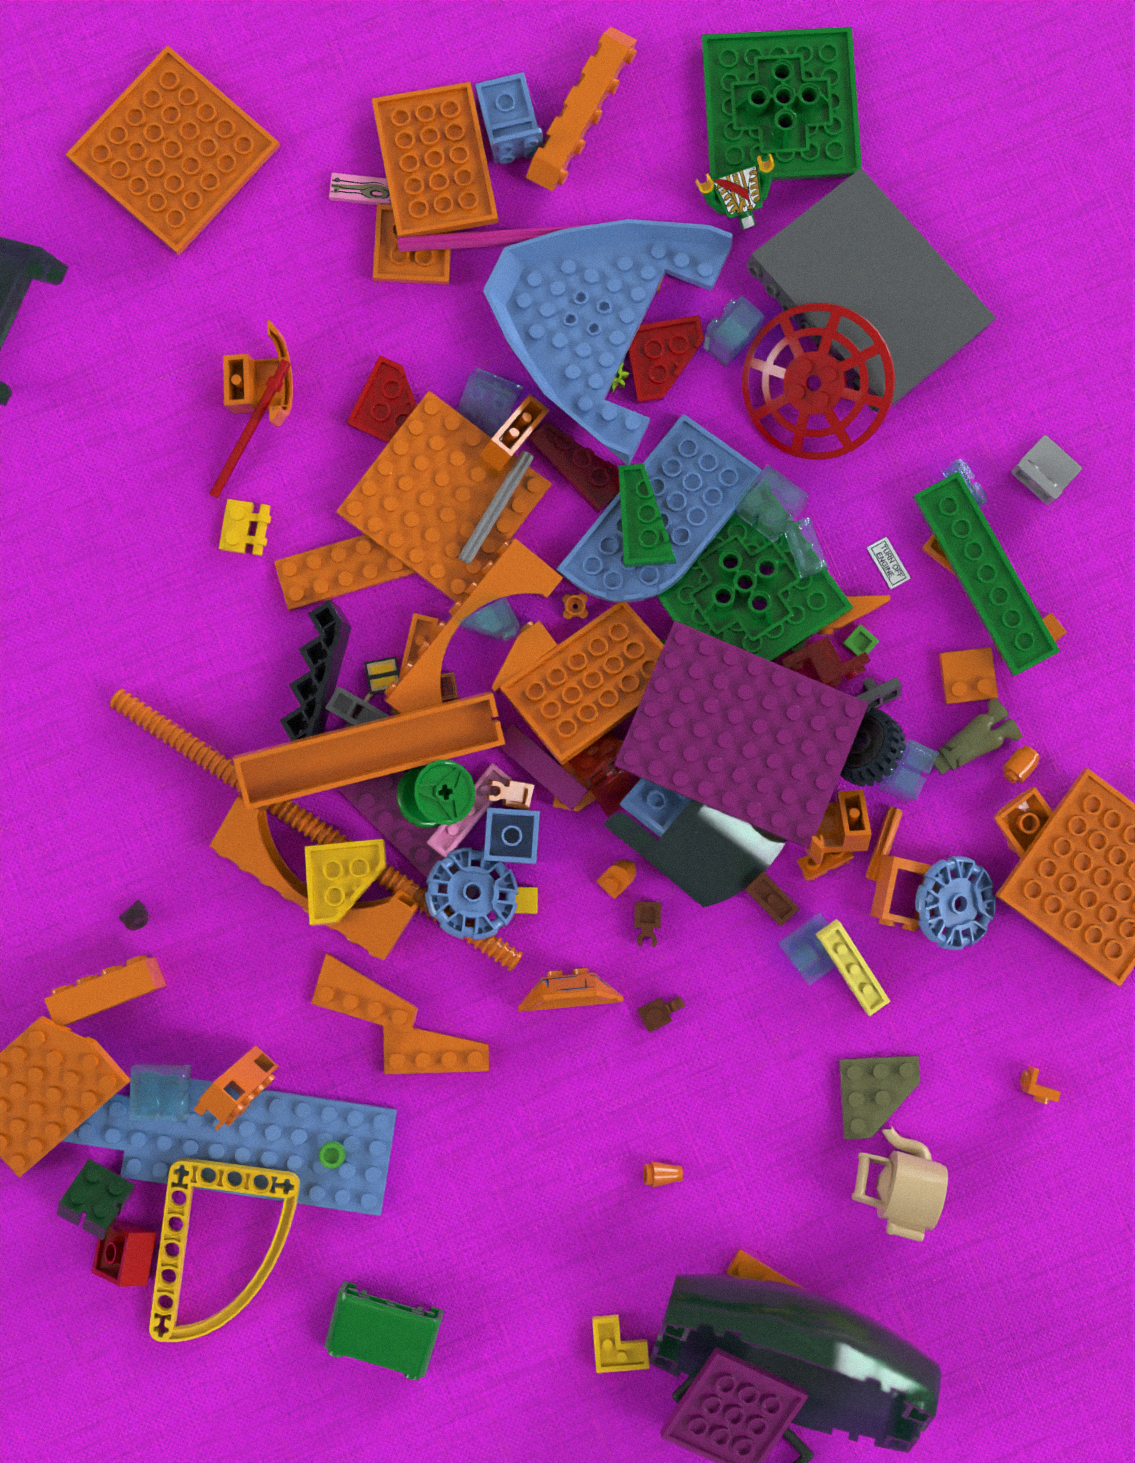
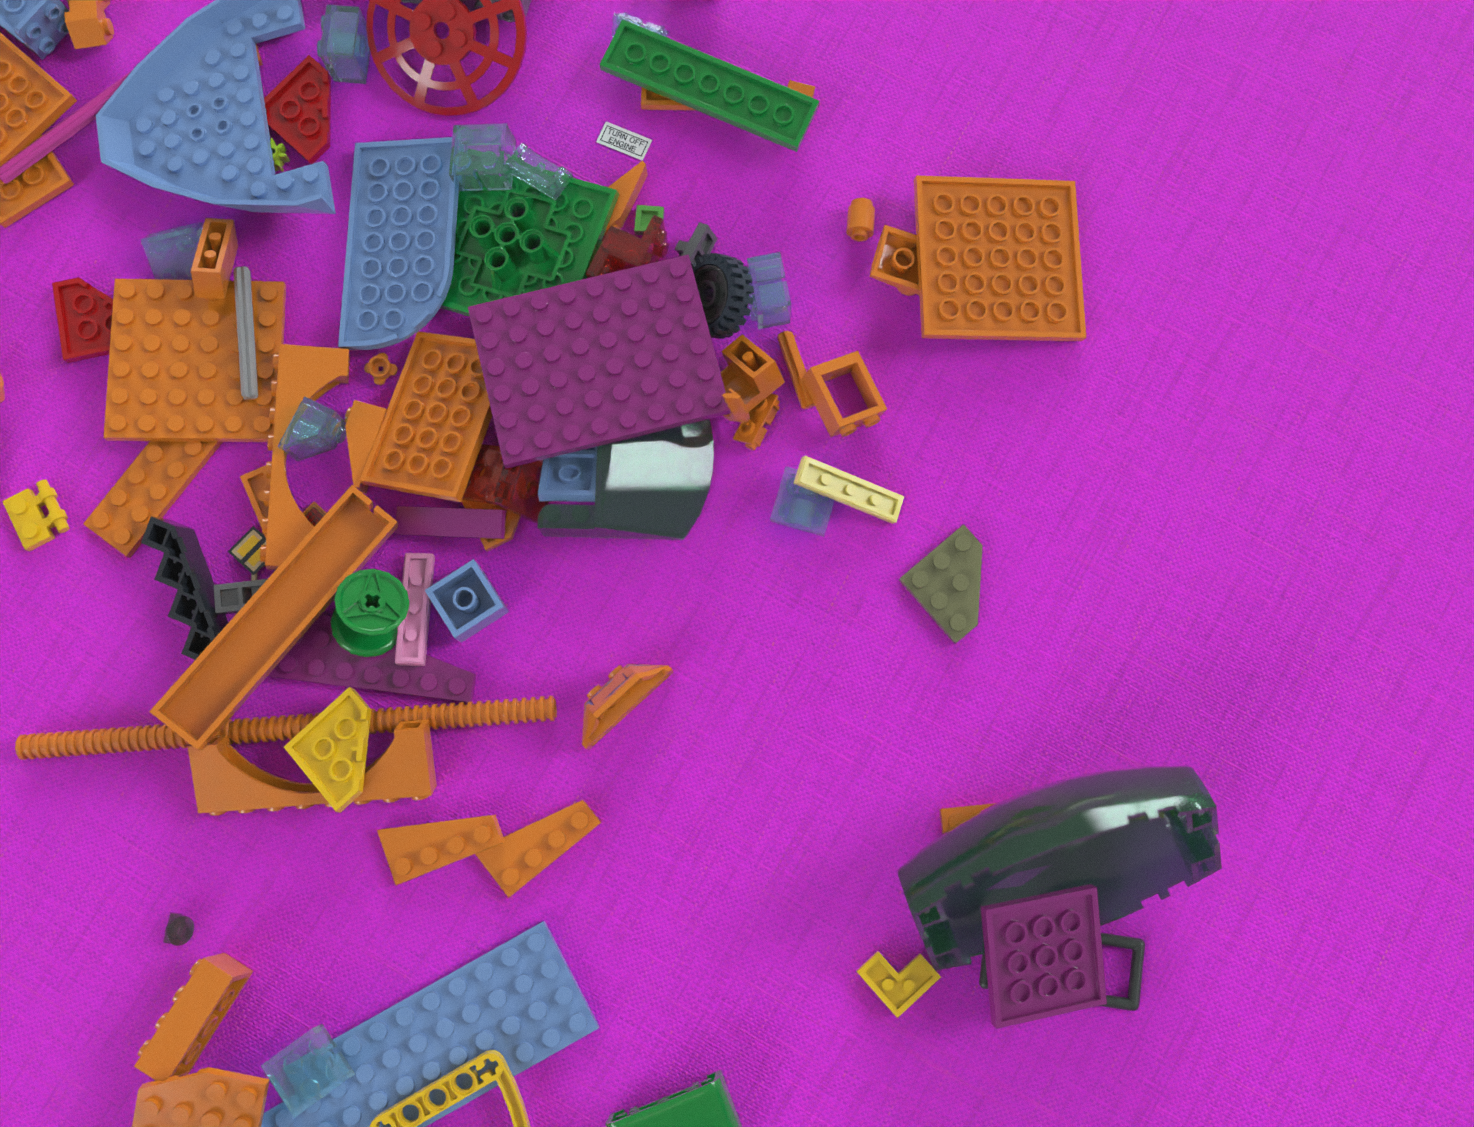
camera: 30 degrees left, 5 degrees down
orange piece [194,1045,279,1131] -> none
bright green tile [318,1141,346,1169] -> none
medium blue plate [425,847,518,940] -> none
plate [486,779,534,810] -> none
yellow tile [515,887,538,914] -> none
dark red wing [528,421,620,514] -> none
orange plate [596,859,637,899] -> none
green wing [618,464,677,567] -> none
copper plate [634,902,661,947] -> none
copper plate [637,996,685,1033] -> none
orange cone [643,1161,683,1188] -> none
copper plate [744,871,800,927] -> none
tan piece [852,1126,948,1242] -> none
medium blue plate [915,856,996,951] -> none
olive piece [930,698,1023,775] -> none
orange plate [938,647,998,705] -> none
orange bracket [1020,1066,1061,1105] -> none

